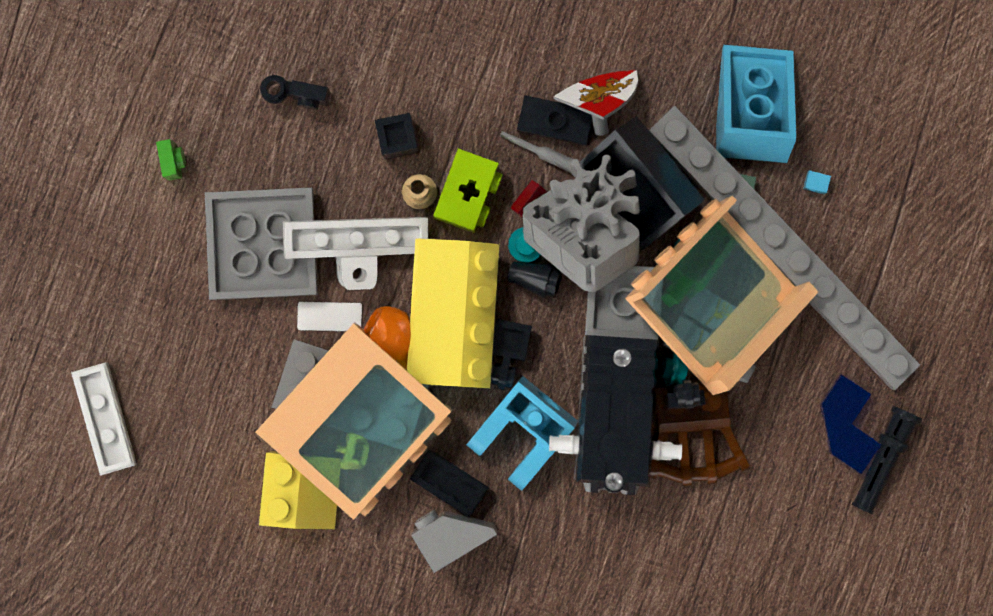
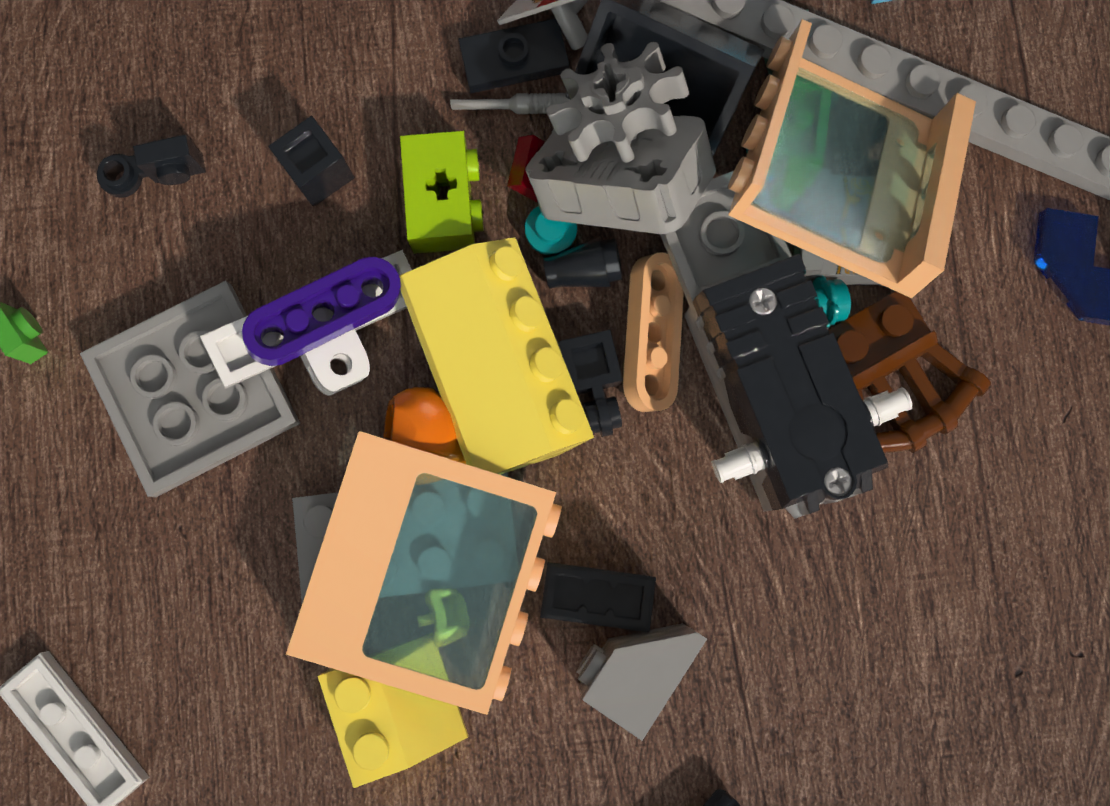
camera: 30 degrees left, 5 degrees down
white sticker [297,302,362,331] -> none
tan pin [402,174,437,210] -> none
medium azure brick [466,376,578,491] -> none
black plate [664,379,705,410] -> none
none -> dark purple plate [242,257,401,366]
none -> light nougat plate [623,252,684,412]

